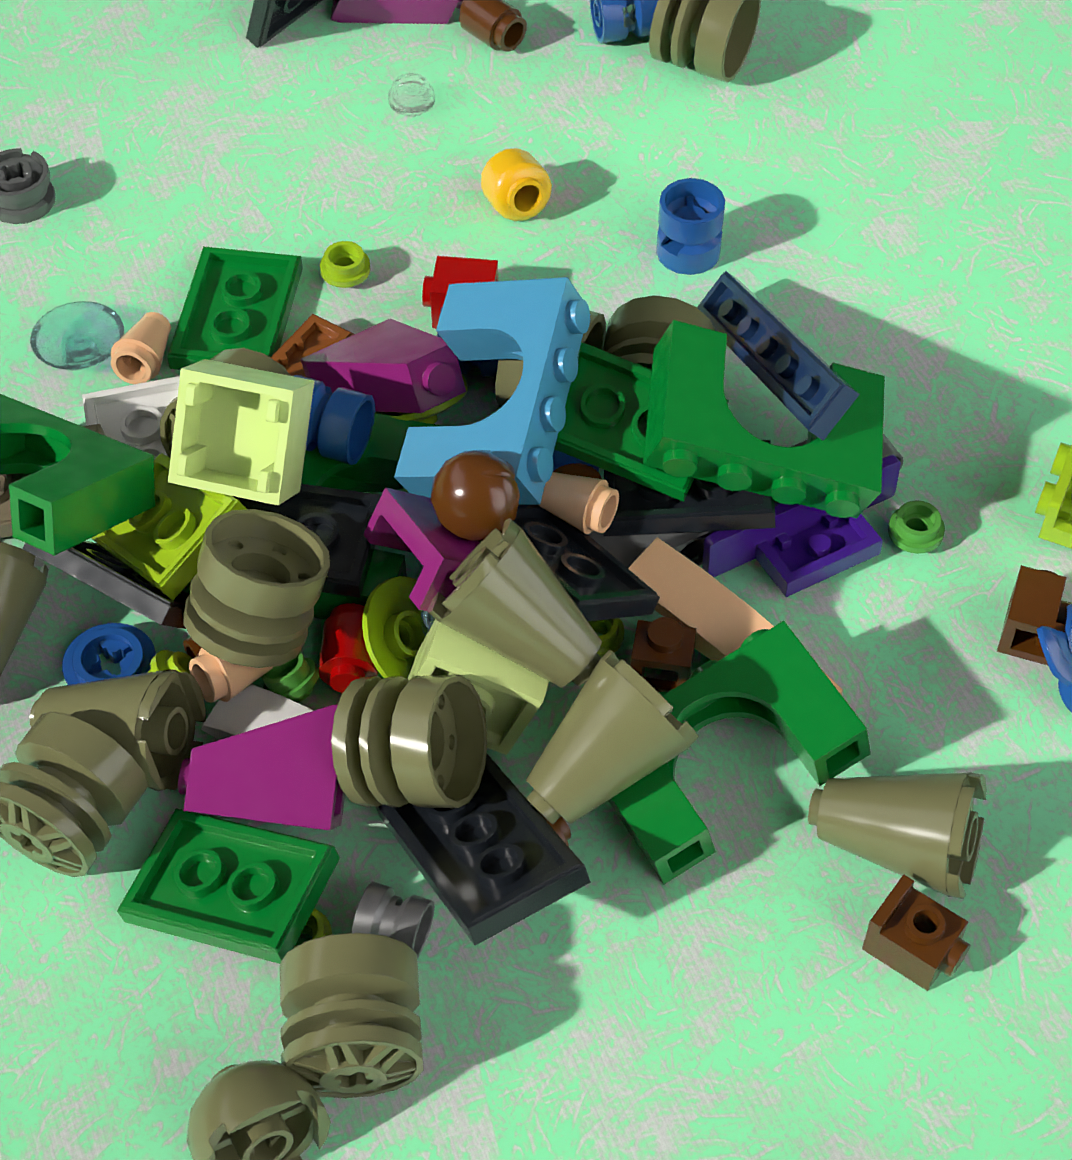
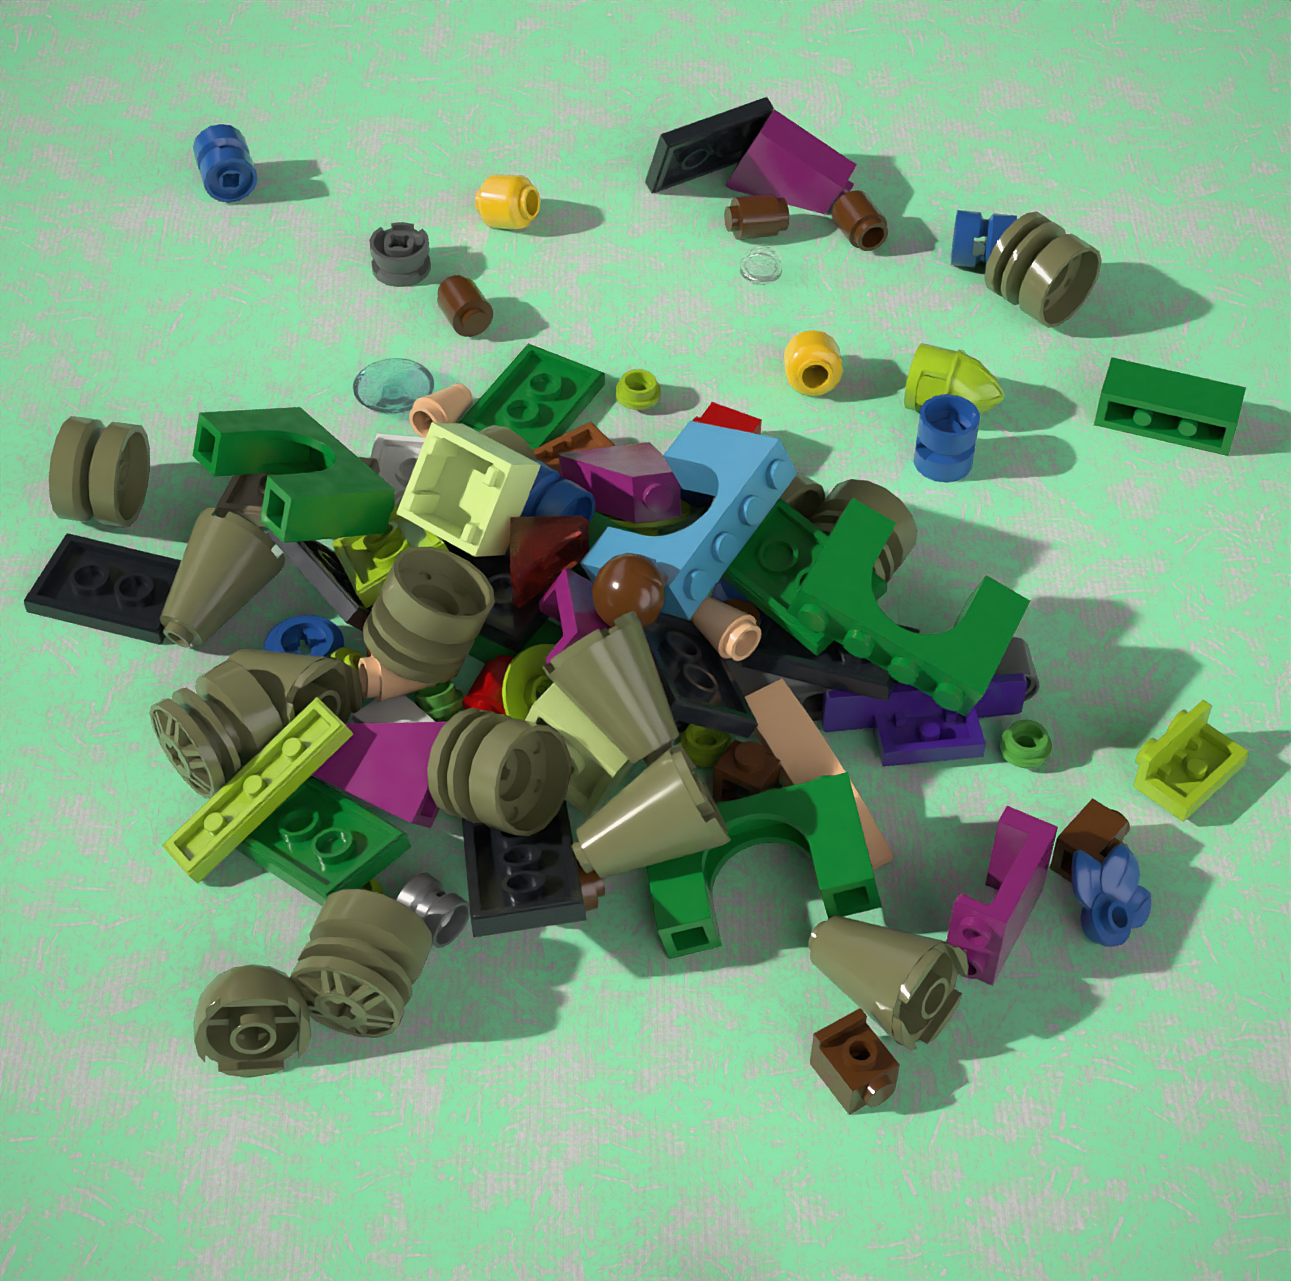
camera: 20 degrees right, 5 degrees down
dark blue tile [697,271,860,441] -> none
none -> lime tile [162,697,353,884]
none -> reddish brown brick [437,275,493,337]
none -> yellow head [475,175,540,230]
none -> clear red slope [510,516,589,608]
none -> reddish brown brick [724,194,789,239]
none -> lime helmet [904,343,1005,414]
none -> magenta panel [946,806,1058,986]
none -> green brick [1094,357,1246,456]

